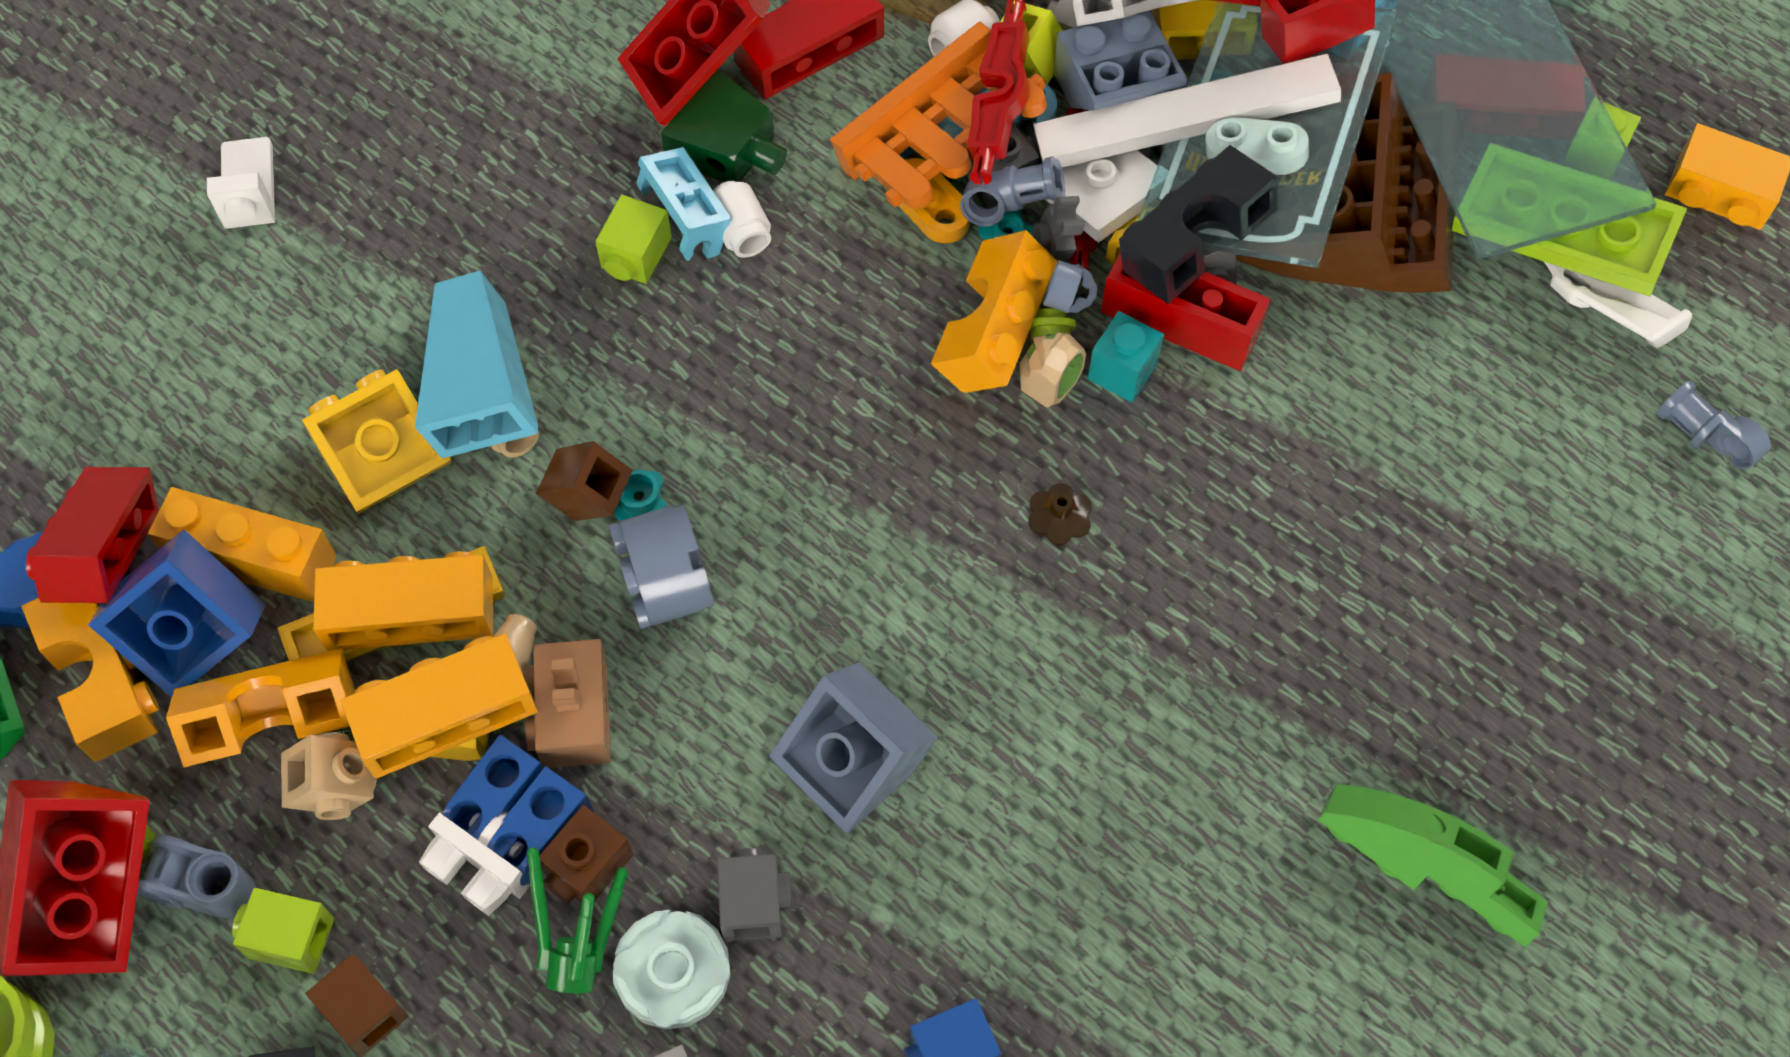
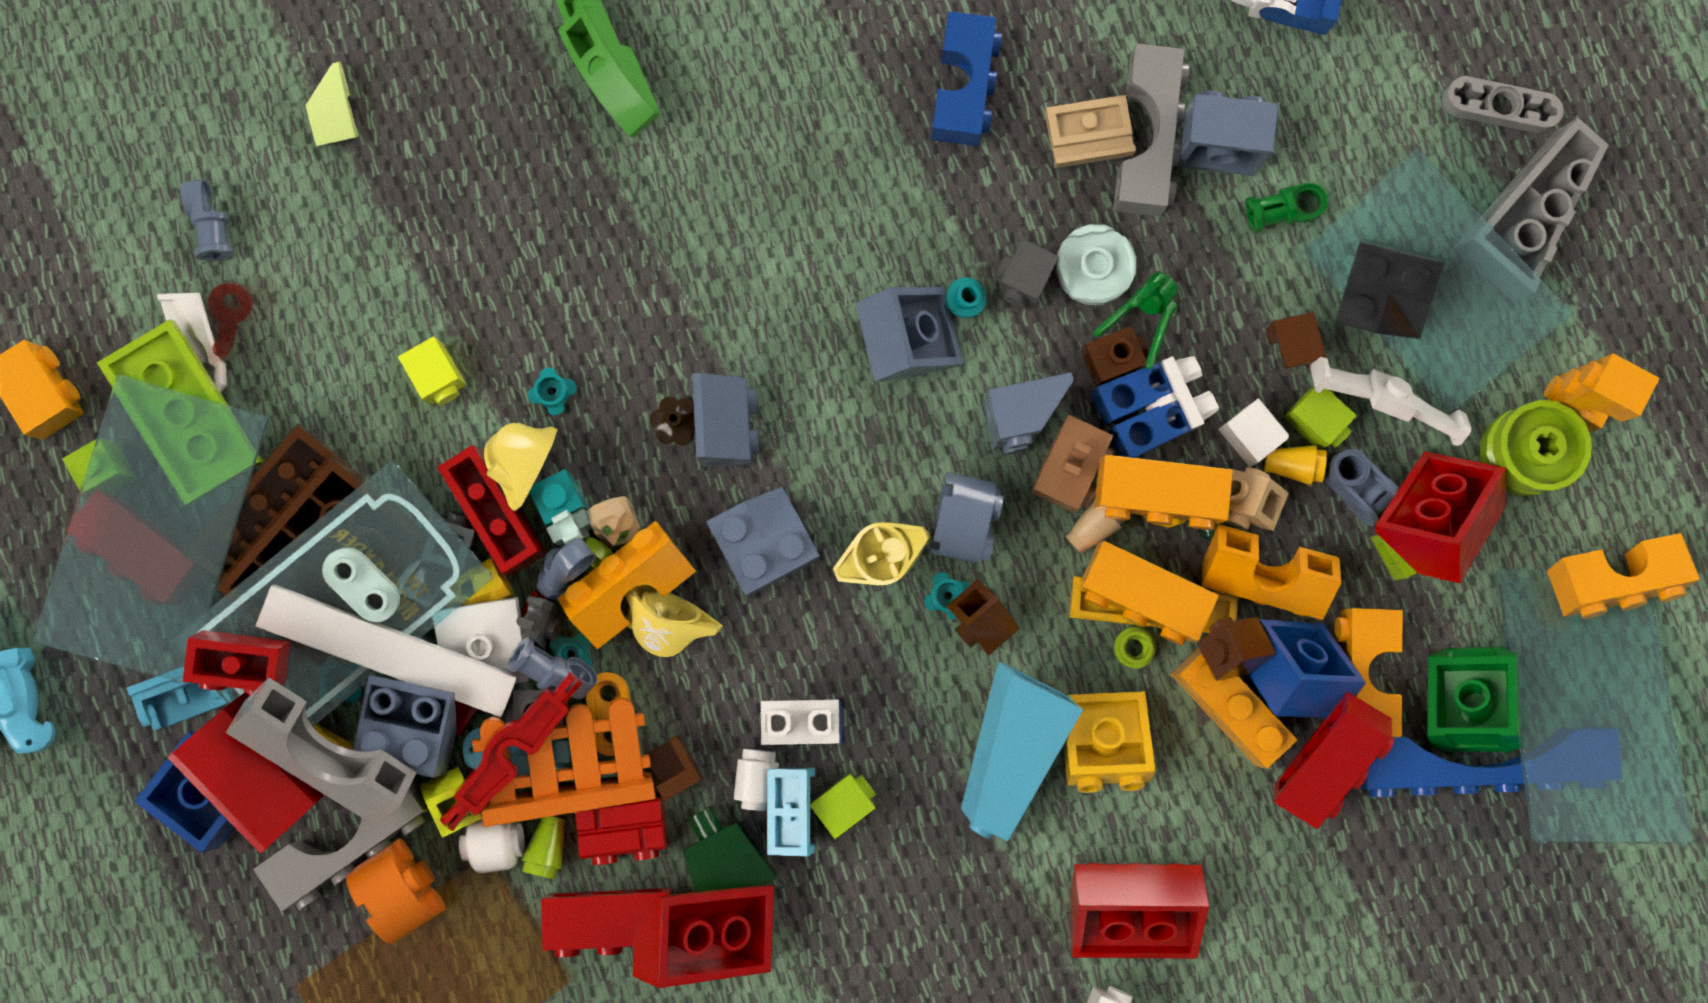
camera: 150 degrees left, 20 degrees up
black arch [1119,145,1278,304] -> none
none -> clear red plate [208,281,253,357]
none -> yellowish green slope [306,62,358,146]
none -> neon yellow brick [398,336,467,406]
none -> light yellow hat [484,423,558,511]
none -> lime cone [521,816,566,880]
none -> teal plate [528,367,577,416]
none -> light aqua plate [546,508,592,546]
none -> red brick [575,796,669,865]
none -> light yellow hat [625,585,723,657]
none -> reddish brown panel [646,734,705,801]
none -> sand blue slope [692,373,759,468]
none -> sand blue slope [706,487,820,597]
none -> white hips [761,700,842,745]
none -> light yellow hat [833,522,931,585]
none -> teal plate [946,277,986,318]
none -> sand blue slope [983,372,1074,454]
none -> red slope [1071,863,1209,959]
none -> lime plate [1113,627,1156,669]
none -> reddish brown brick [1197,617,1277,681]
none -> white panel [1218,398,1289,467]
none -> yellow cone [1264,445,1327,486]
none -> white plate [1310,357,1471,446]

